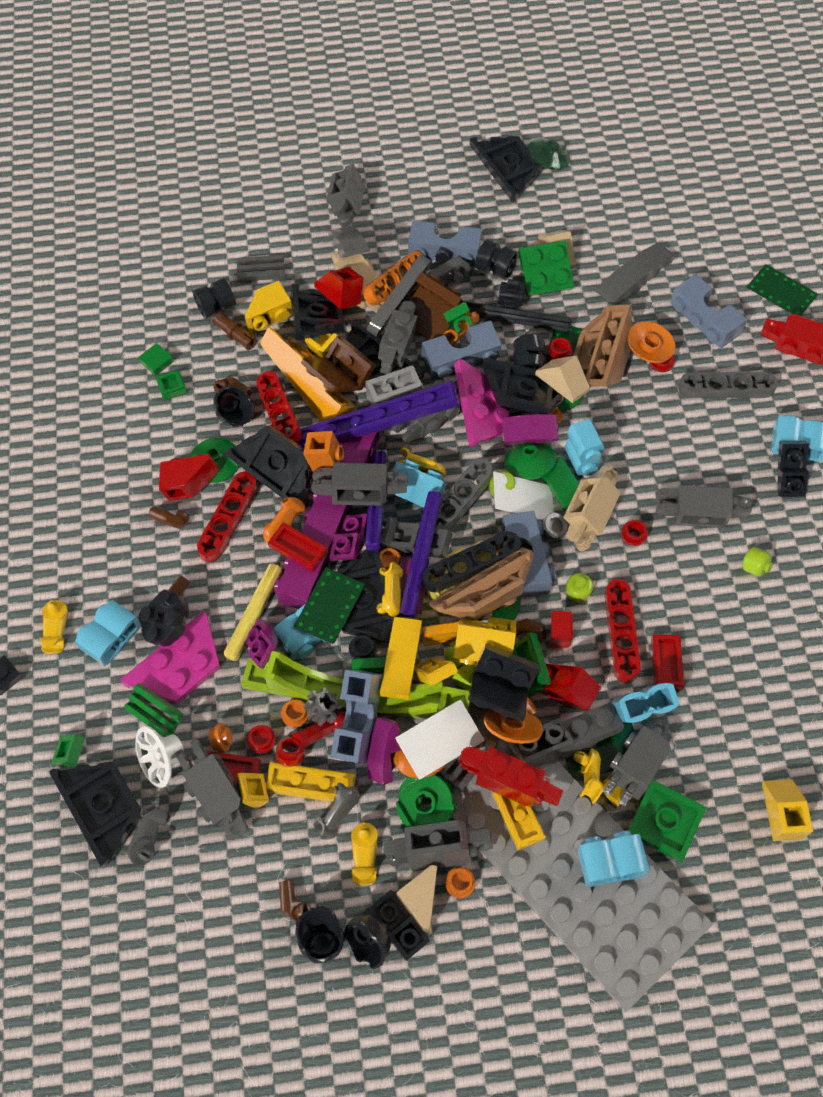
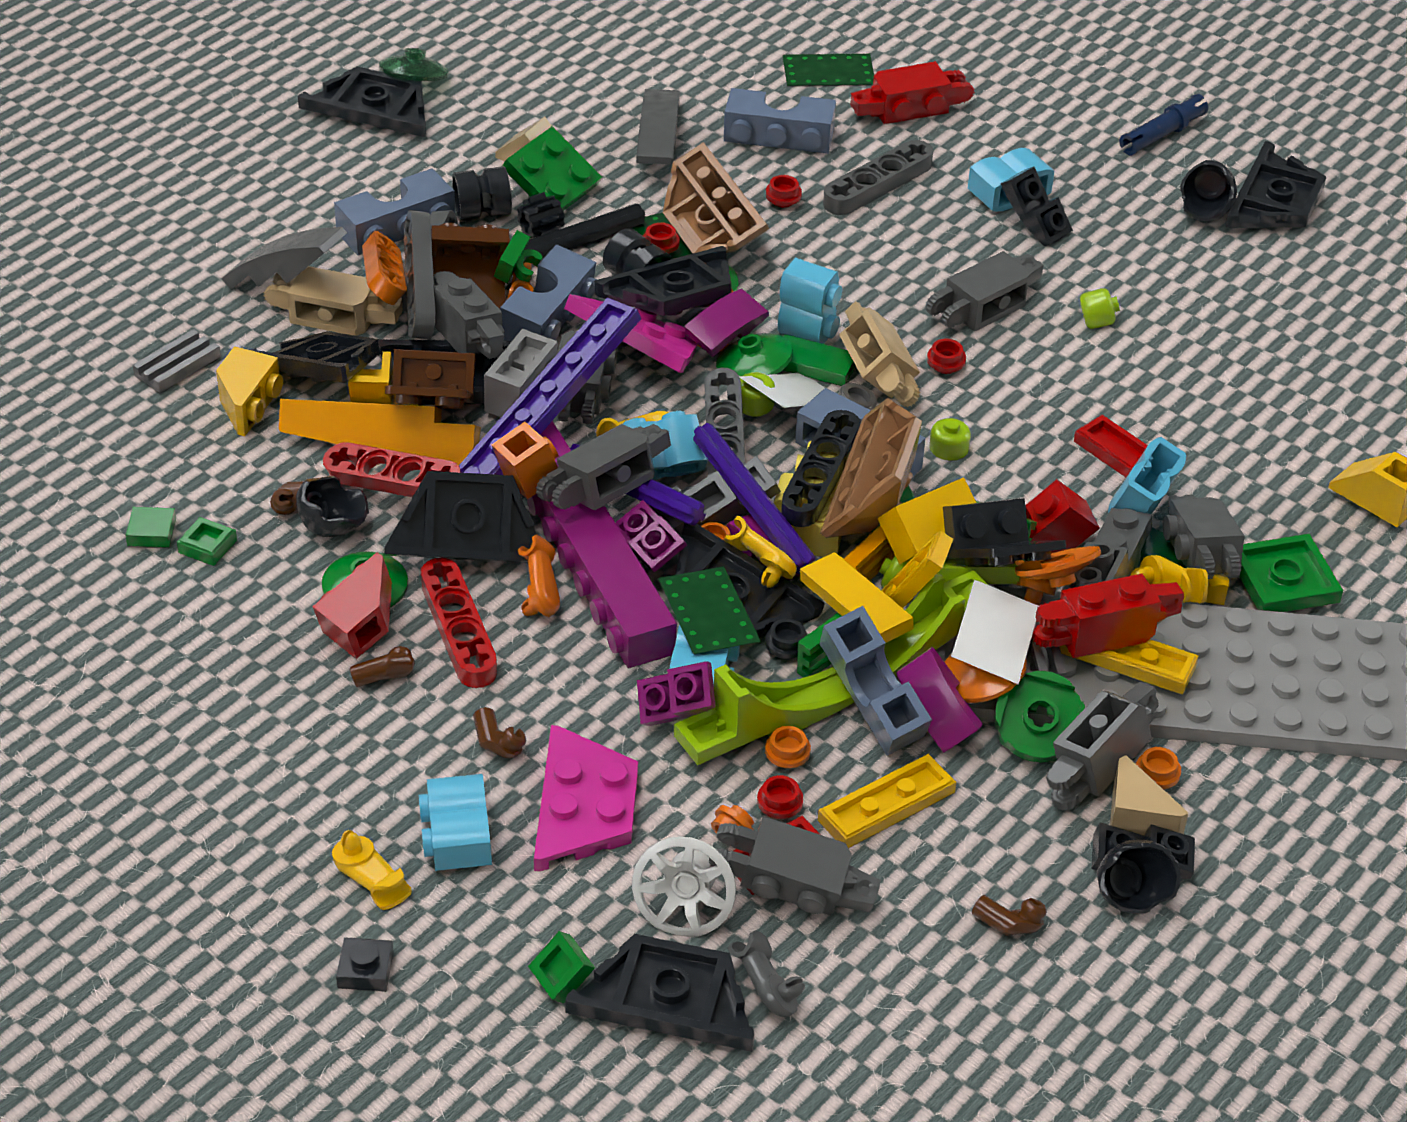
camera: 45 degrees left, 20 degrees down
green tile [123,683,184,737] -> none
black plate [139,589,189,647] -> none
black wheel [192,277,236,319] -> none
reddish brown pin [212,311,257,350] -> none
light yellow axle [224,563,283,661] -> none
yellow slope [237,773,269,809] -> none
red tile [267,522,329,573] -> none
red piece [276,709,346,767] -> none
black hair [295,906,344,964] -> none
dark grey gear [303,688,342,726] -> none
dark grey piece [313,782,359,840] -> none
red slope [314,267,363,309] -> none
dark grey hinge [326,164,365,227] -> none
yellow piece [351,822,378,885] -> none
tan slope [535,355,590,403] -> none
red slope [549,611,573,648] -> none
medium azure brick [577,831,650,887] -> none
red beam [604,579,641,683] -> none
orange dish [627,321,675,363] -> none

